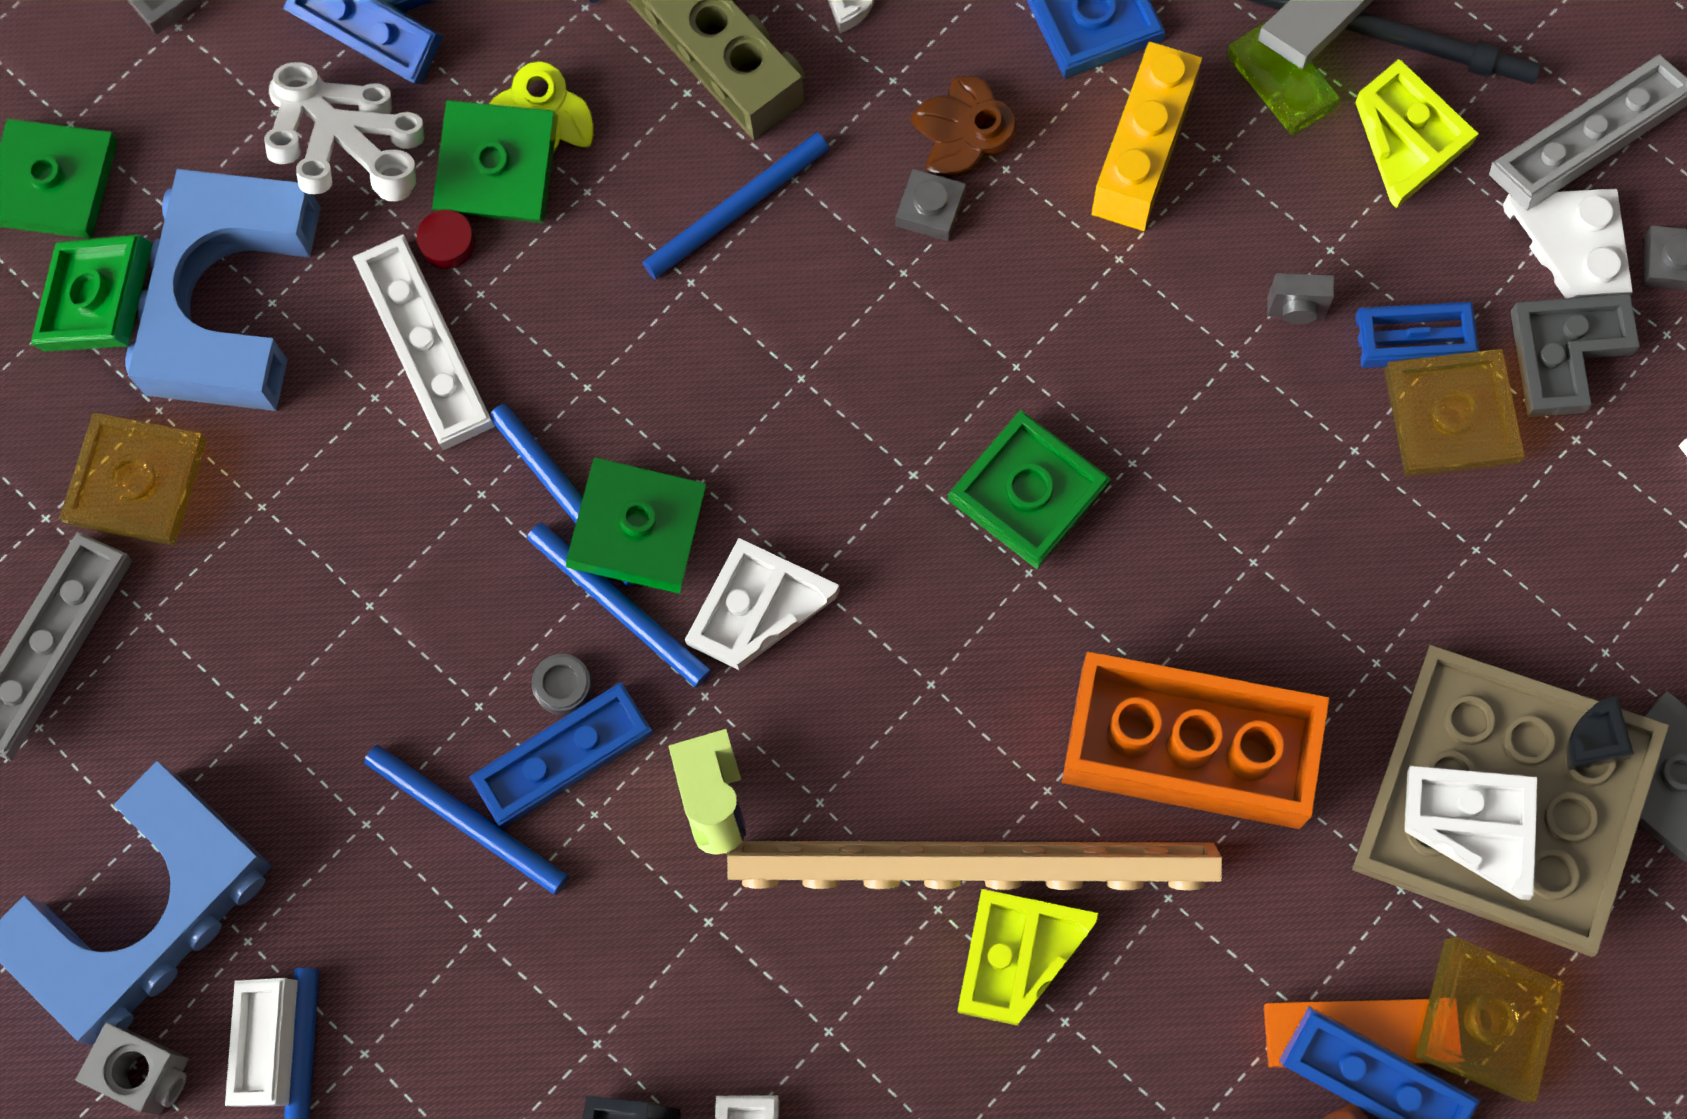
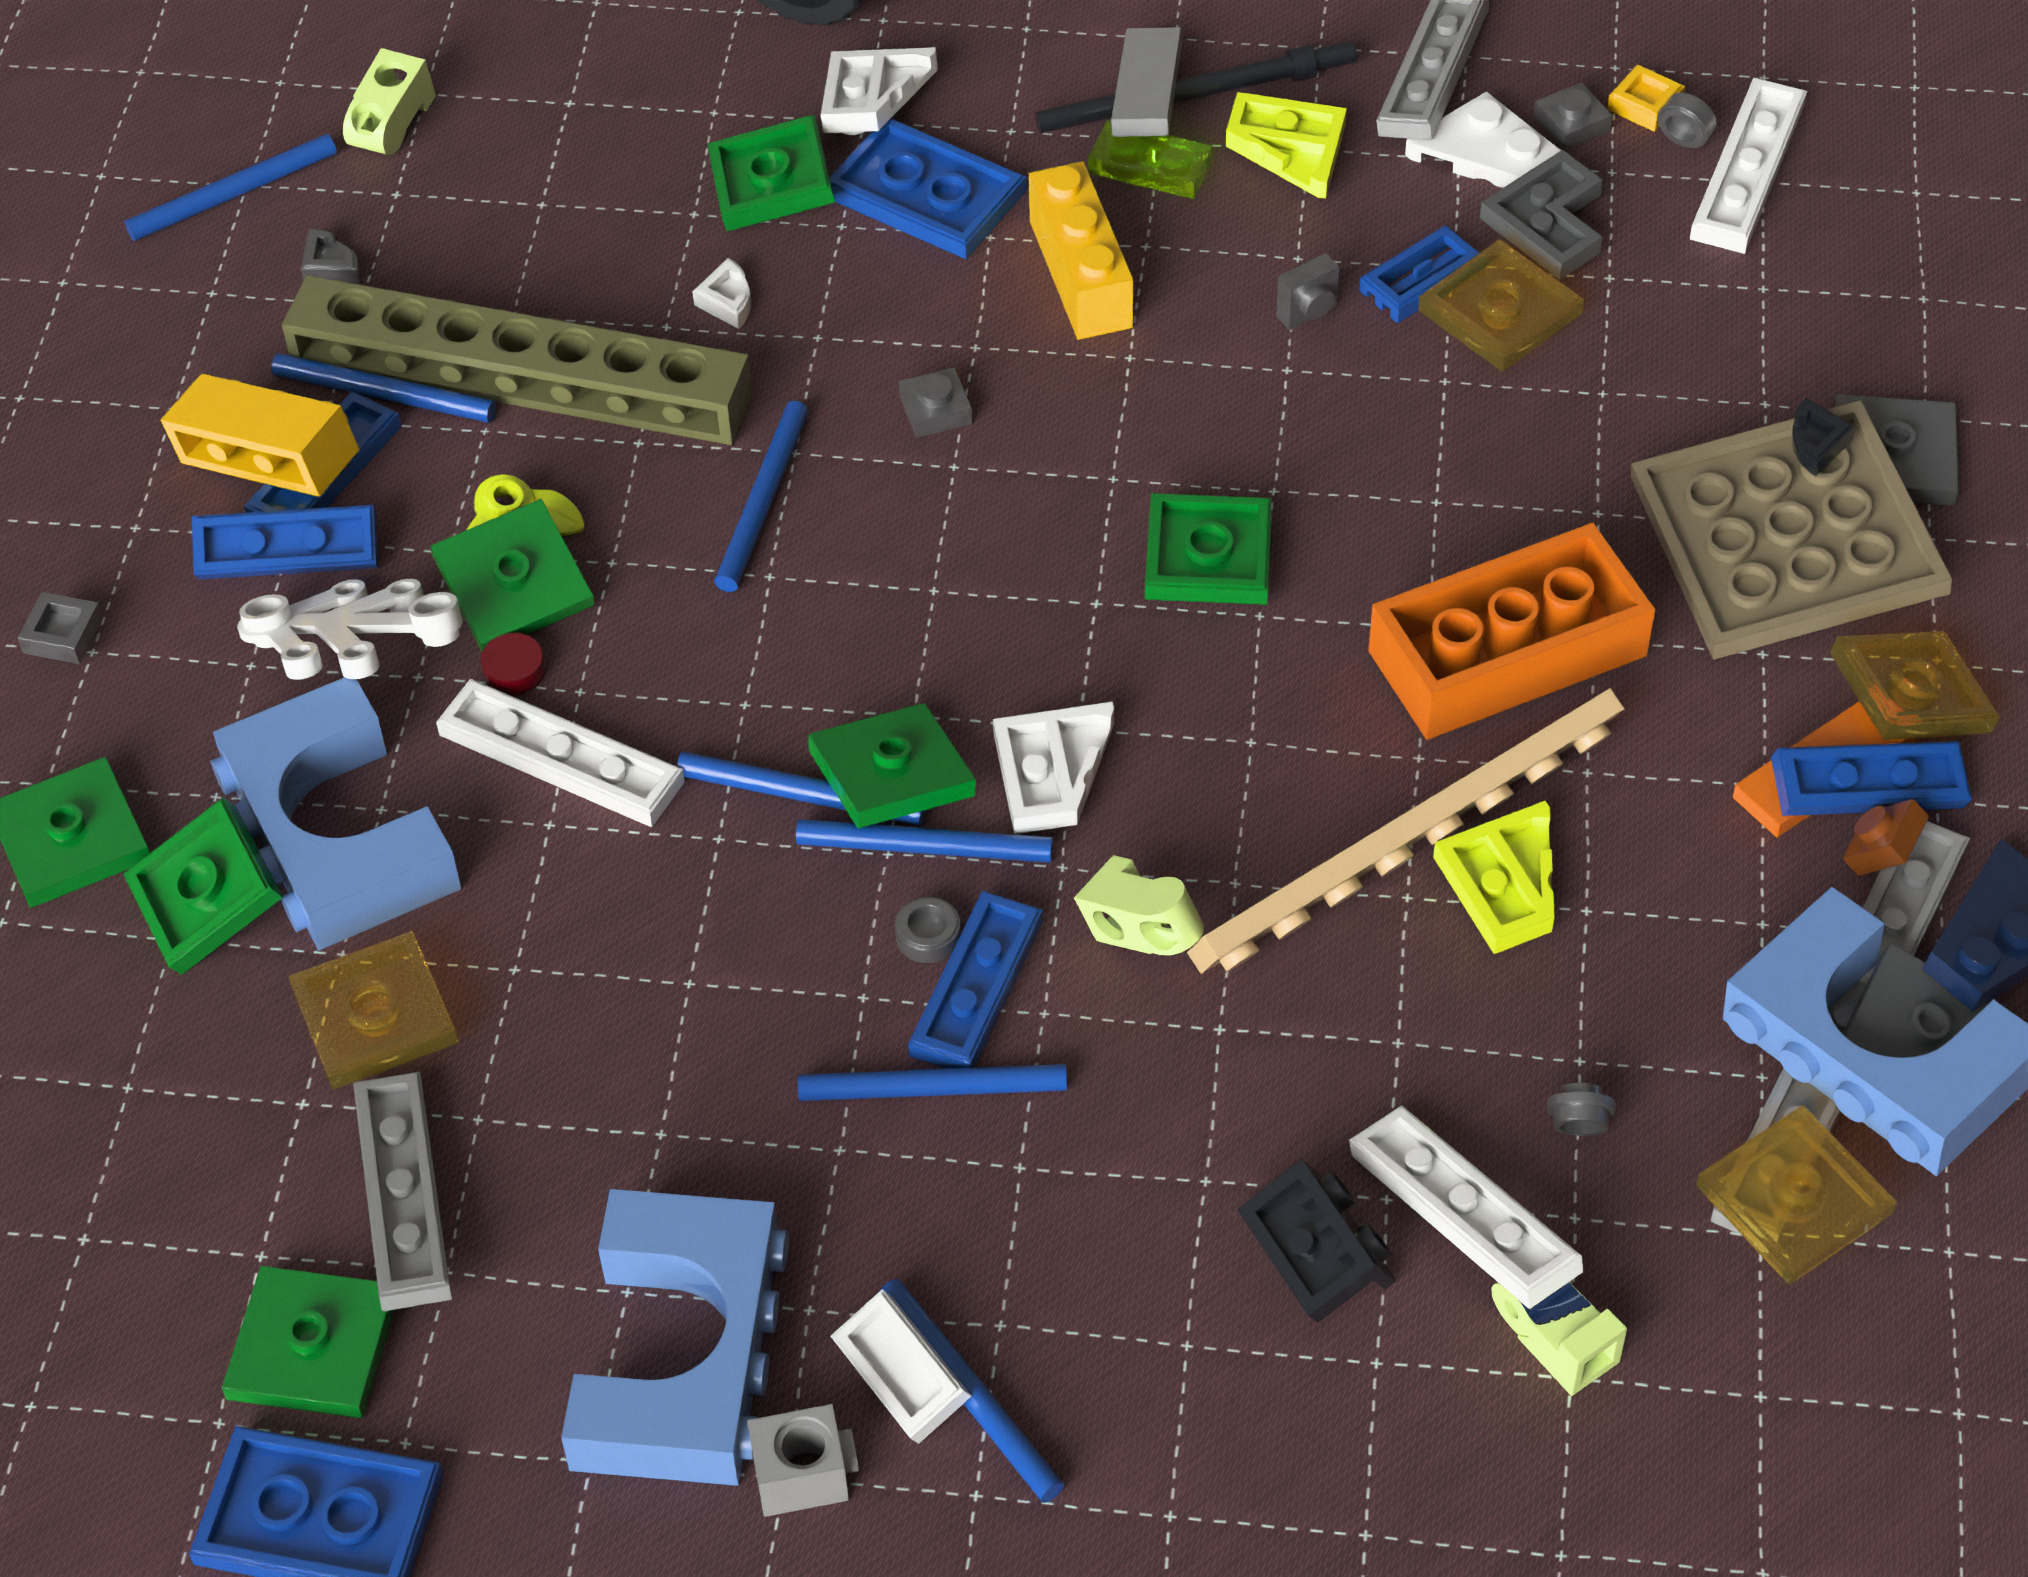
camera: 40 degrees left, 20 degrees down
reddish brown plate [910,76,1017,176] -> none
white wing [1405,766,1537,900] -> none

